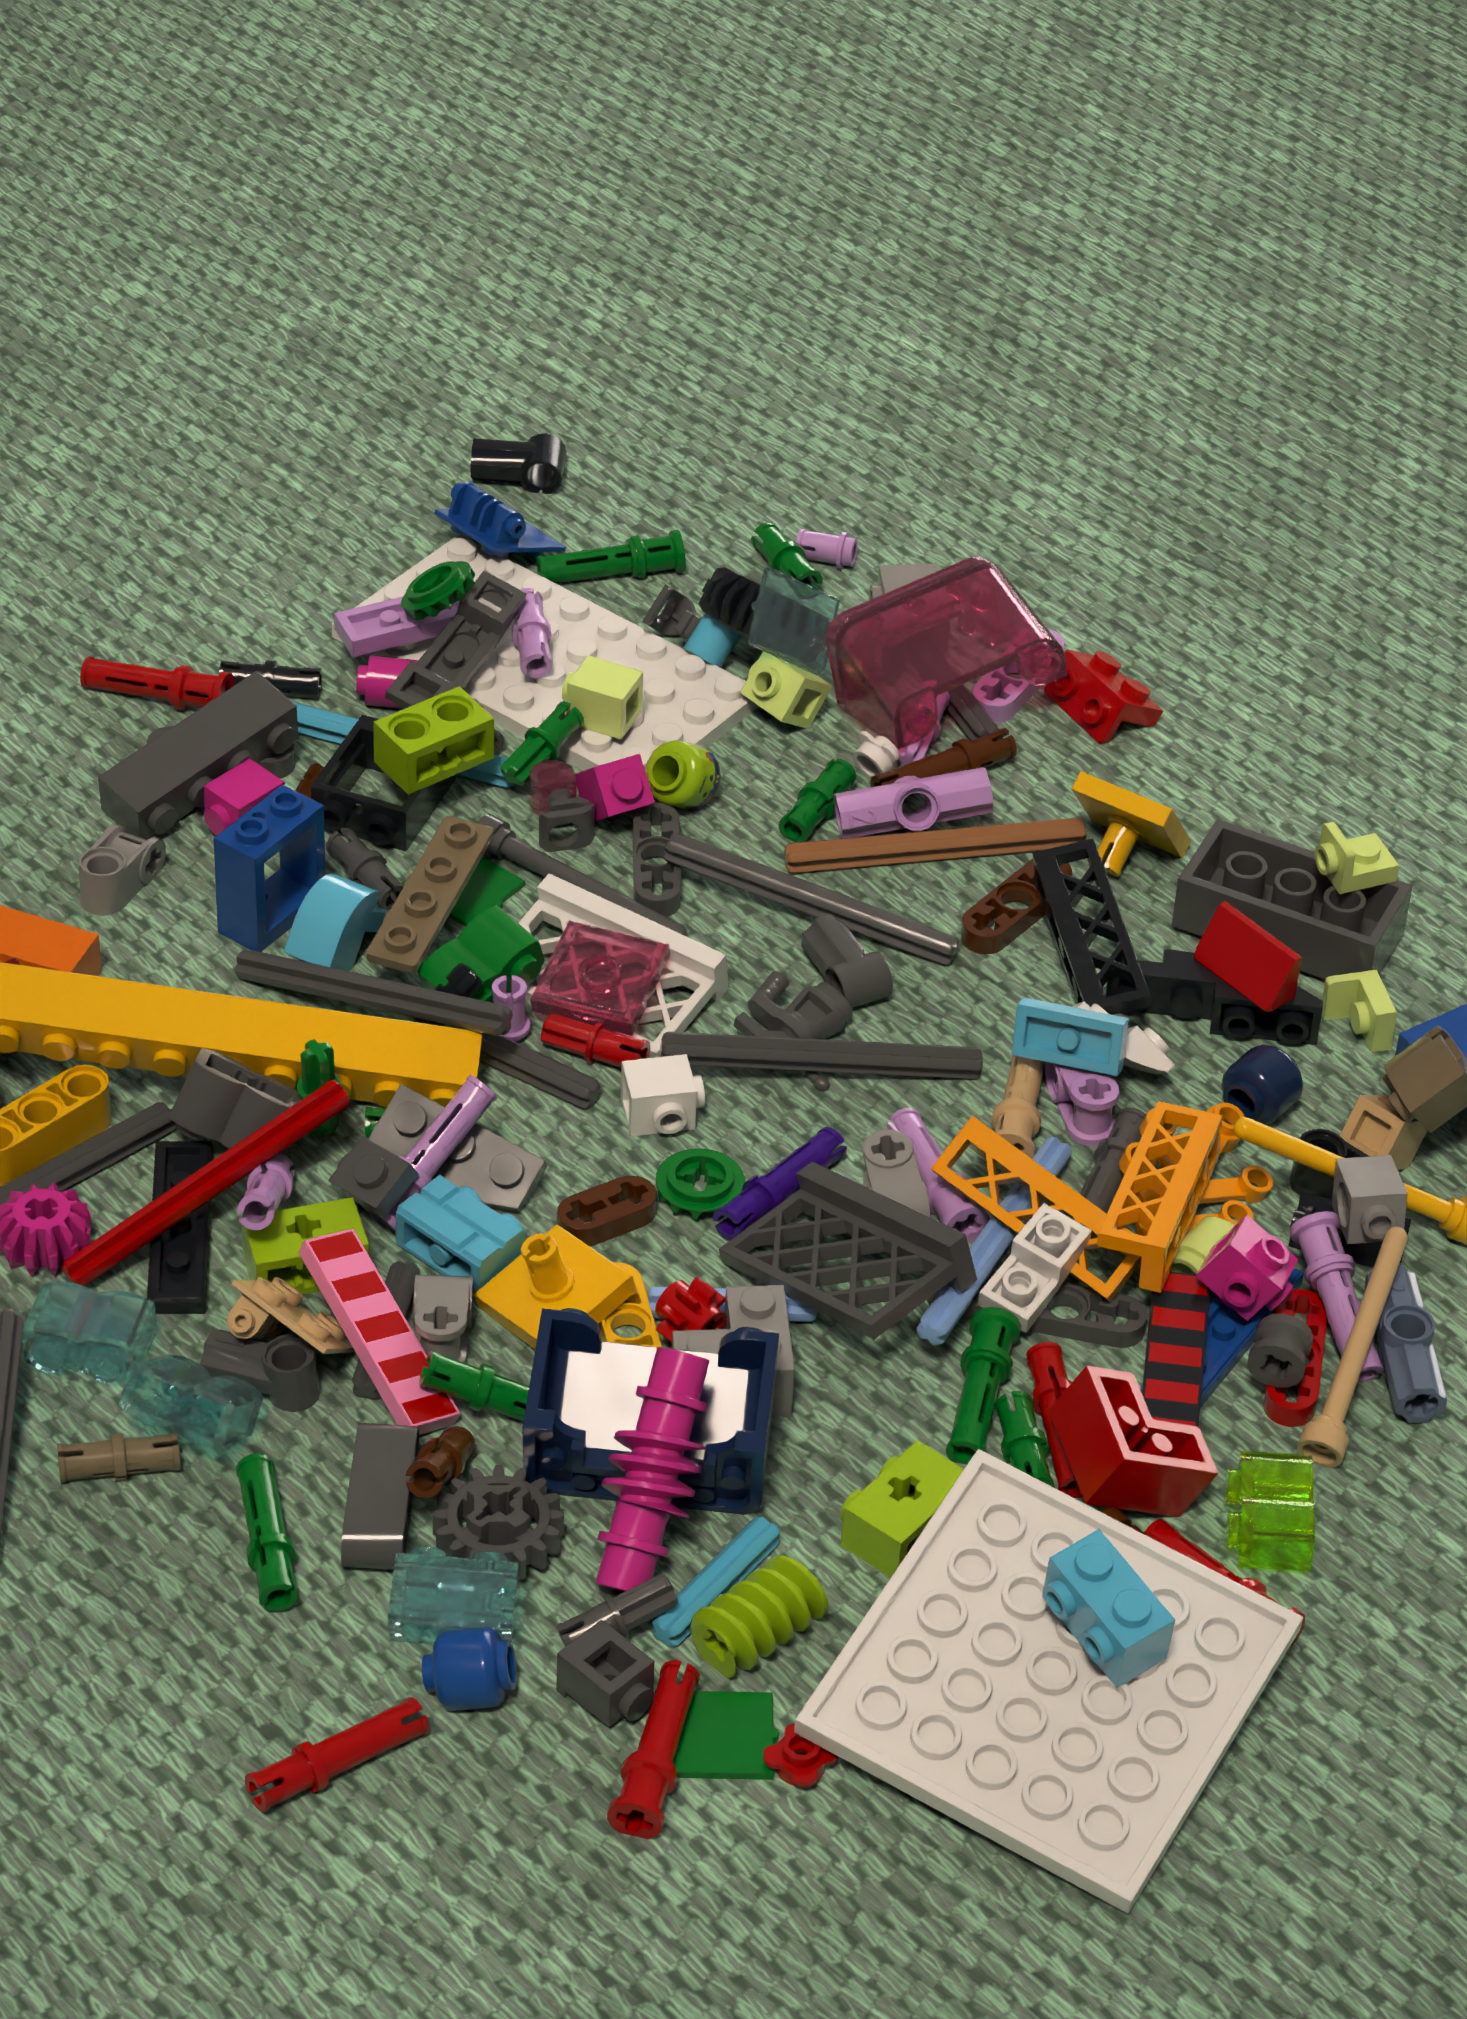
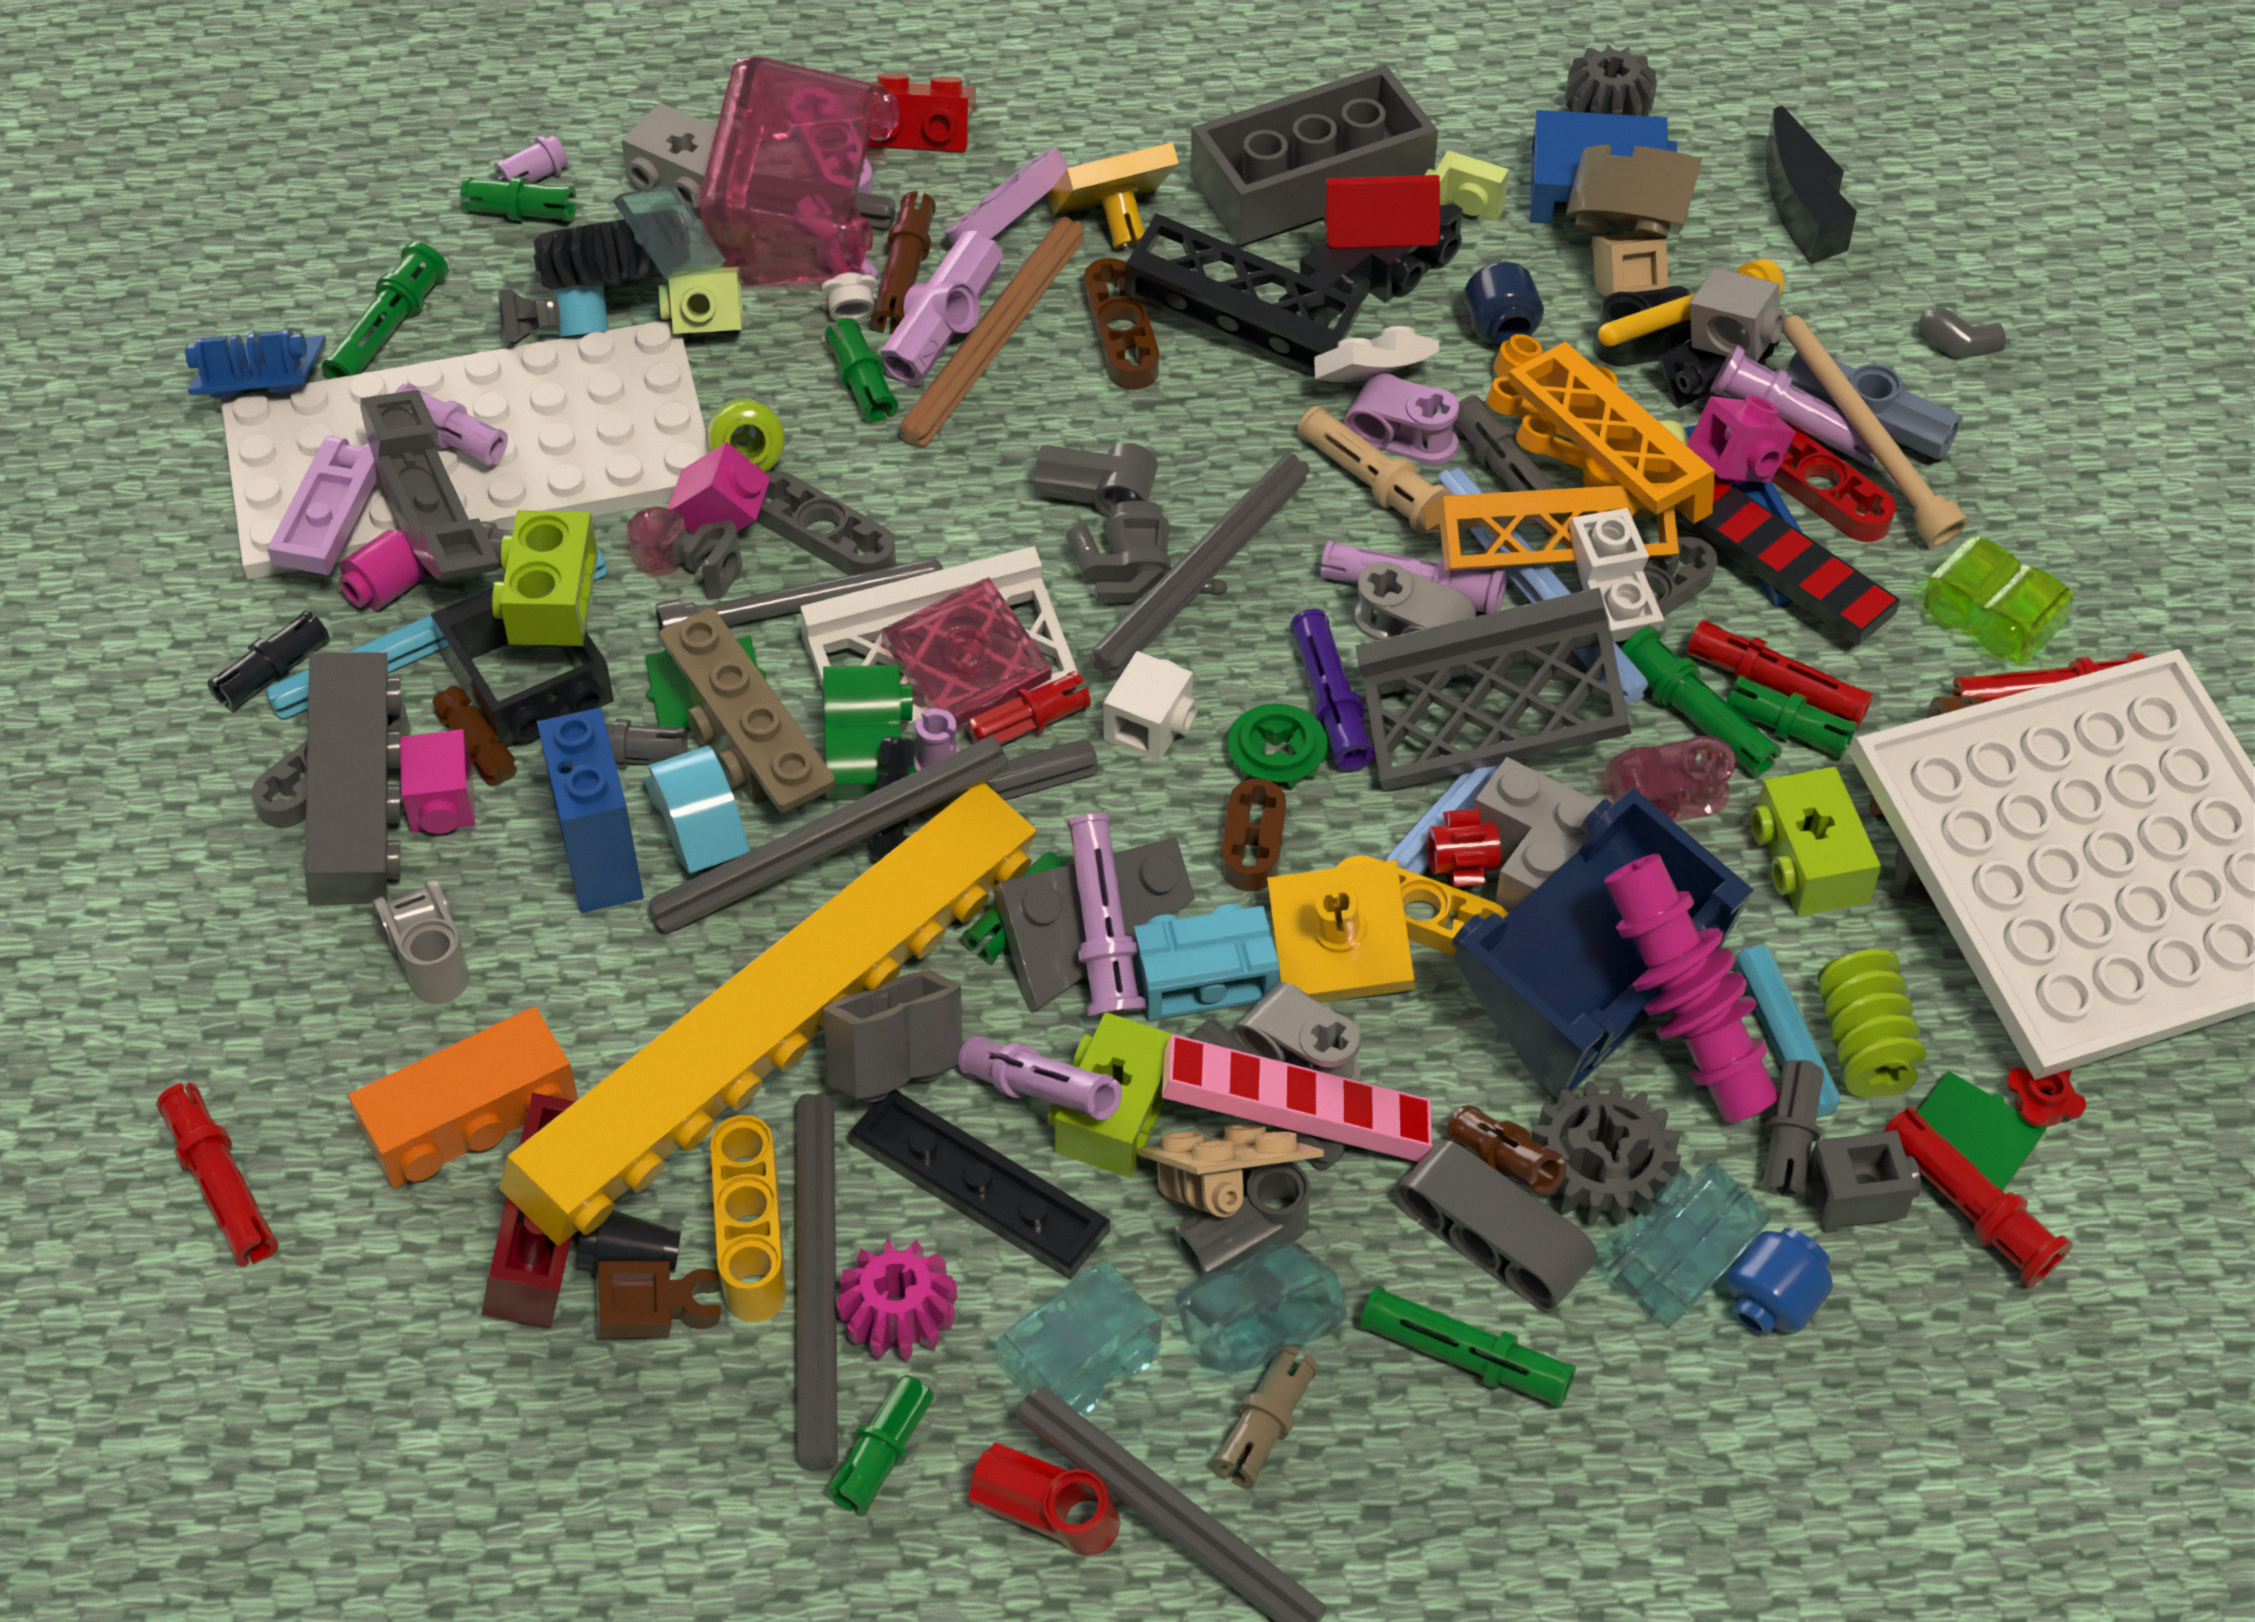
camera: 50 degrees left, 10 degrees up
red axle [61,1080,350,1289] -> none
red pin [80,656,235,710] -> none
red pin [245,1697,429,1812] -> none
green axle [297,1039,341,1136] -> none
dark grey bracket [328,1136,419,1219] -> none
green gear [401,561,475,620] -> none
green pin [419,1350,529,1421] -> none
black piece [470,433,567,494] -> none
green axle [501,701,584,786] -> none
yellowish green brick [562,655,643,739] -> none
dark grey axle [663,833,959,966] -> none
medium azure plate [1012,997,1129,1076] -> none
medium azure brick [1042,1529,1175,1688] -> none
red brick [1048,1365,1218,1517] -> none
dark grey wheel [1247,1314,1314,1388] -> none
yellowish green bracket [1315,822,1399,894] -> none
none -> lavender beam [944,147,1070,246]
none -> clear pink piece [1606,736,1736,822]

